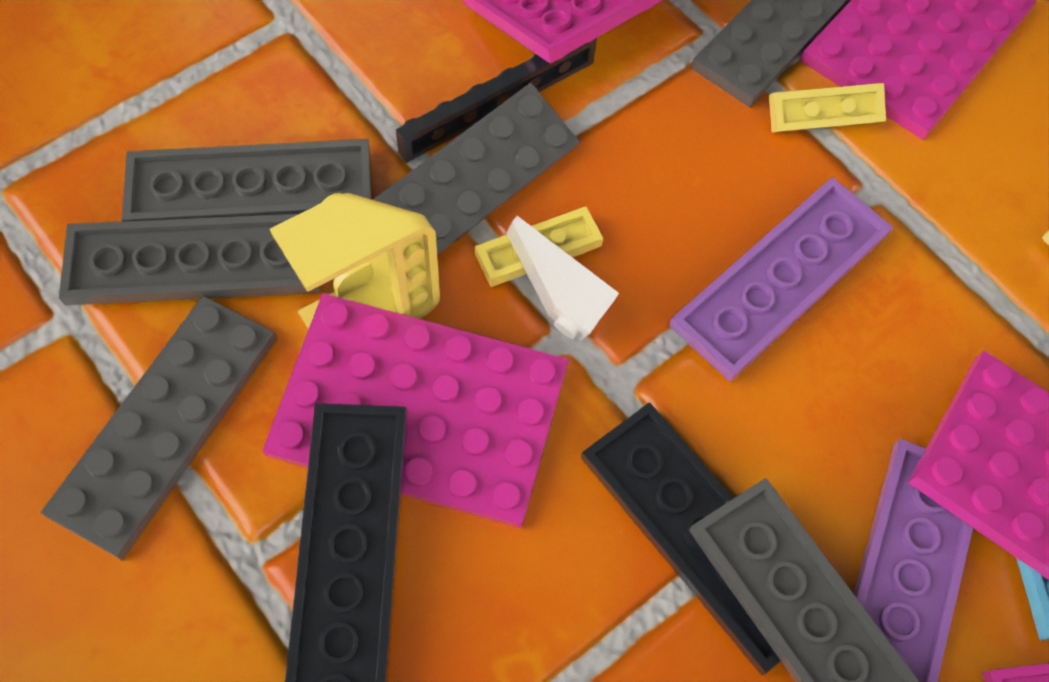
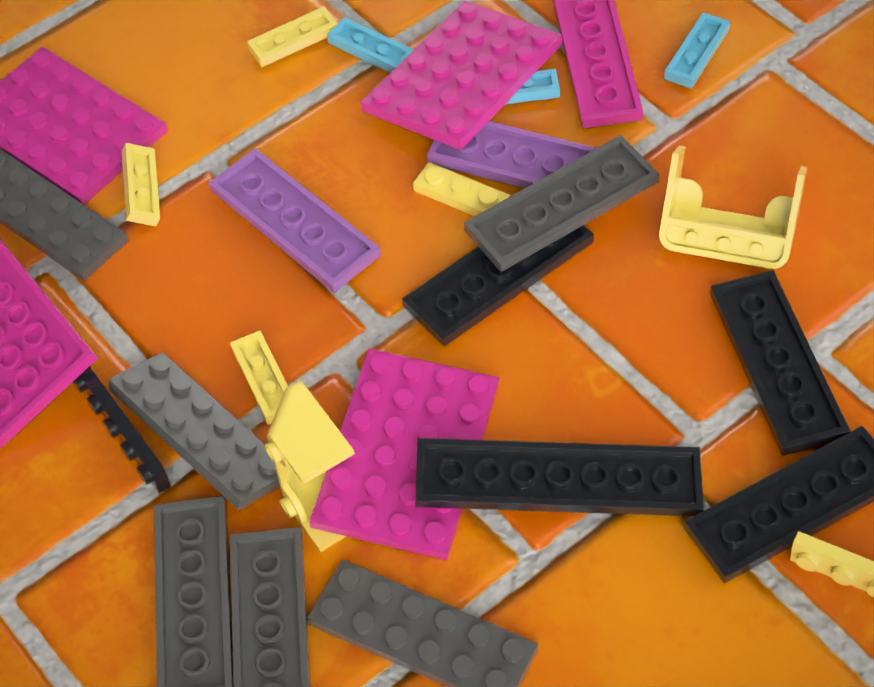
camera: 80 degrees left, 10 degrees down
white slope [506,216,619,340] -> none
none -> light yellow plate [413,162,510,216]

